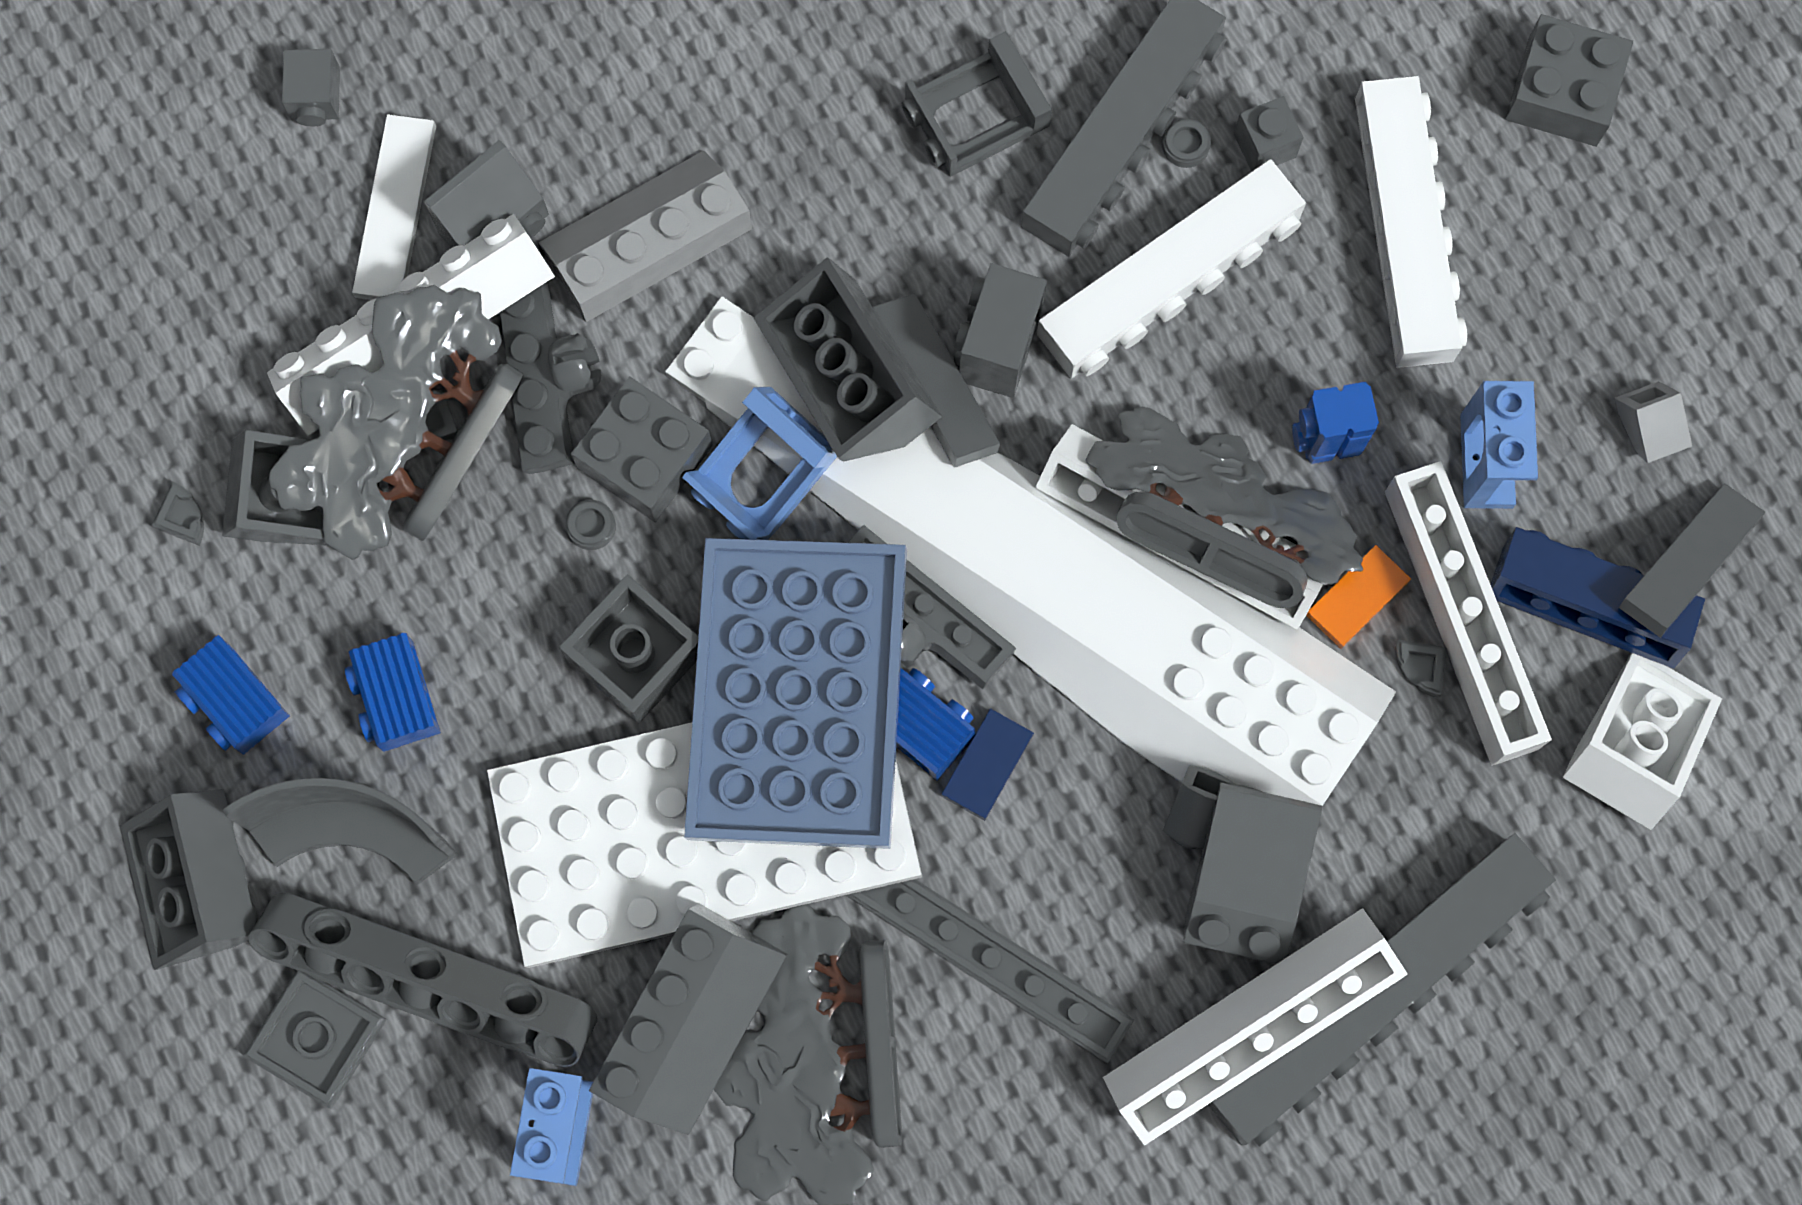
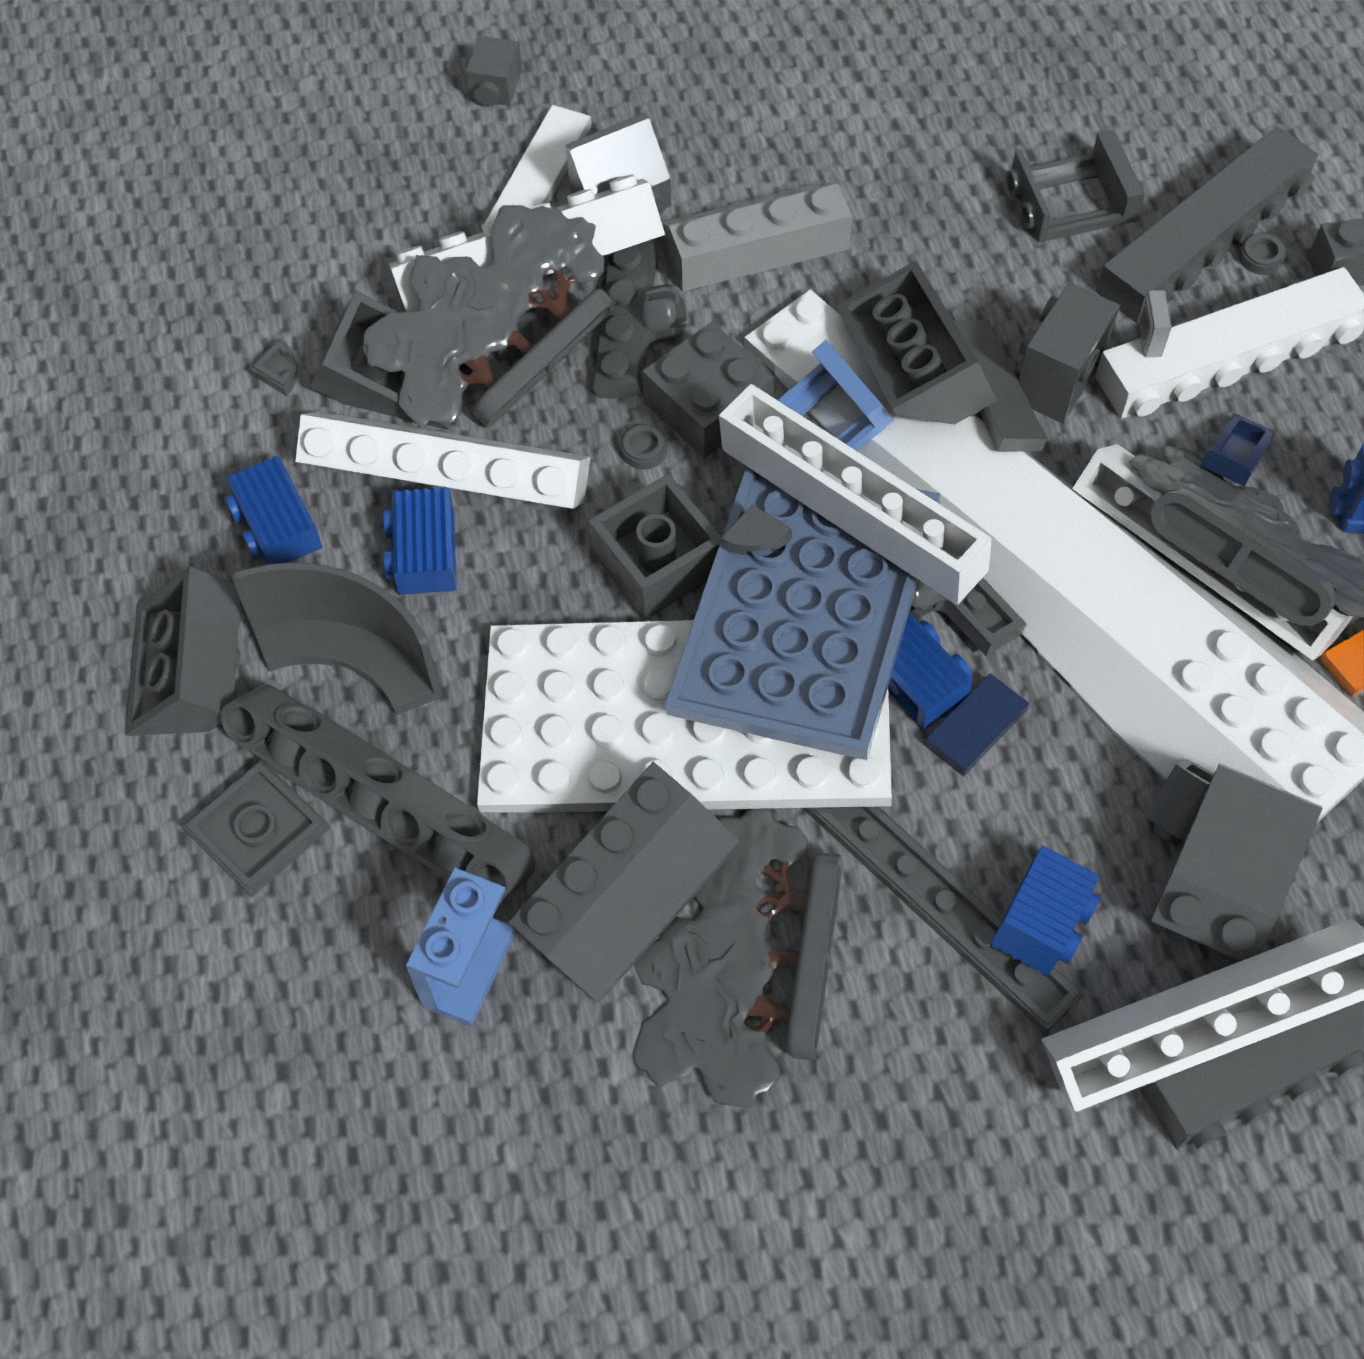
camera: 15 degrees right, 15 degrees down
none -> white brick [295,412,590,509]
none -> white brick [719,384,992,605]
none -> dark grey tile [721,504,792,555]
none -> blue brick [991,845,1101,975]
none -> light grey tile [1138,290,1172,357]
none -> dark blue tile [1200,413,1276,486]

